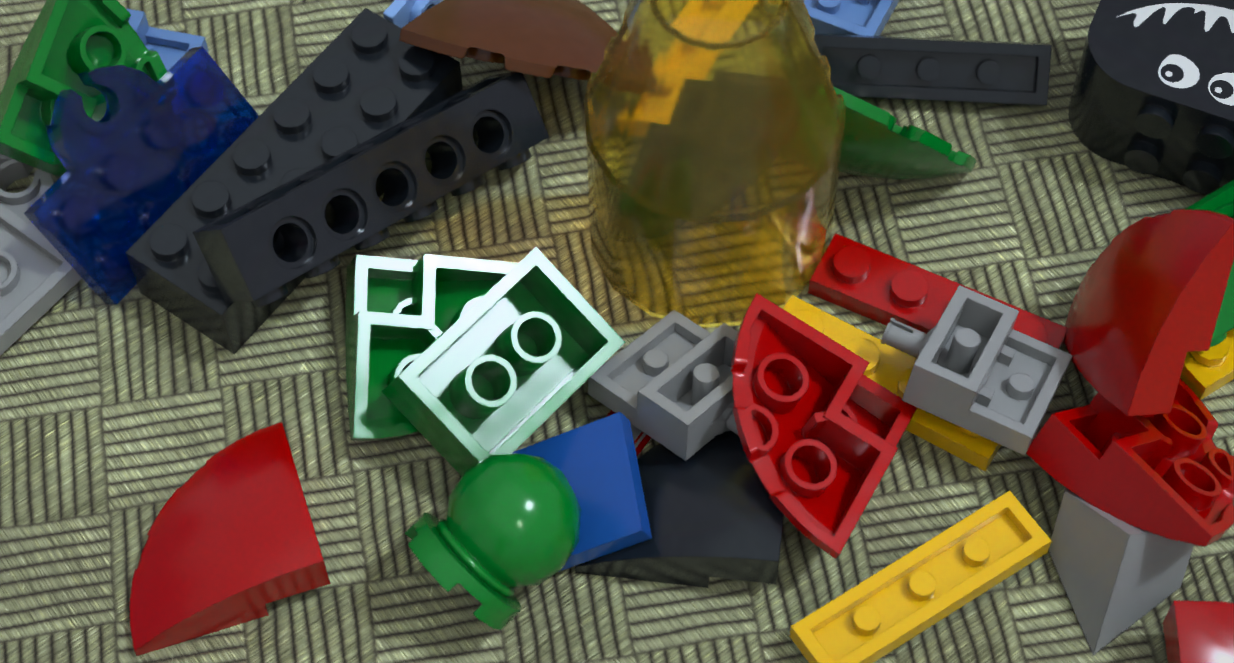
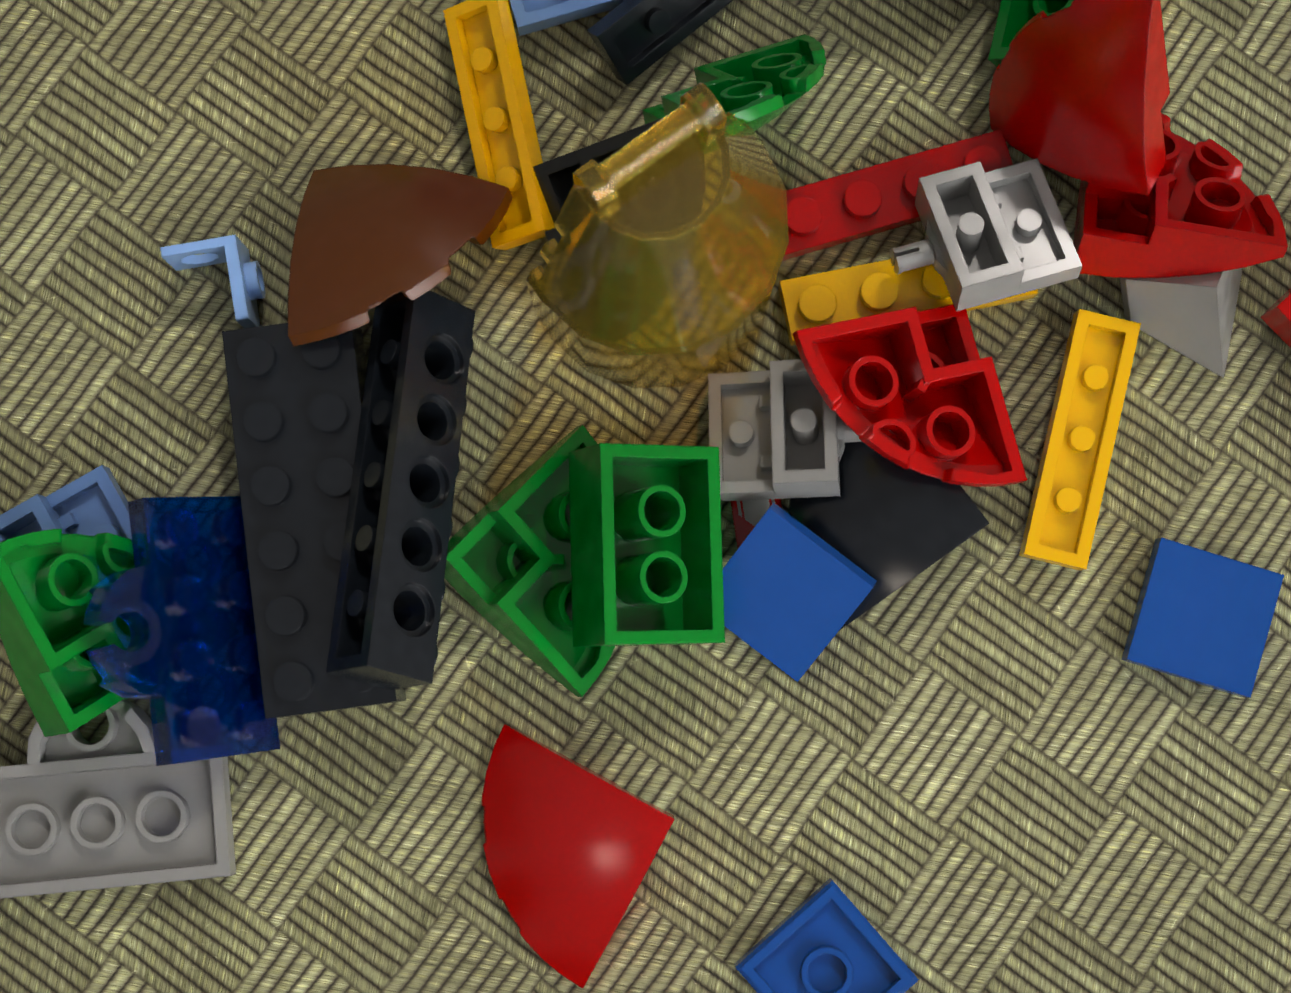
camera: 45 degrees left, 25 degrees up
green tile [405,453,581,630] -> none

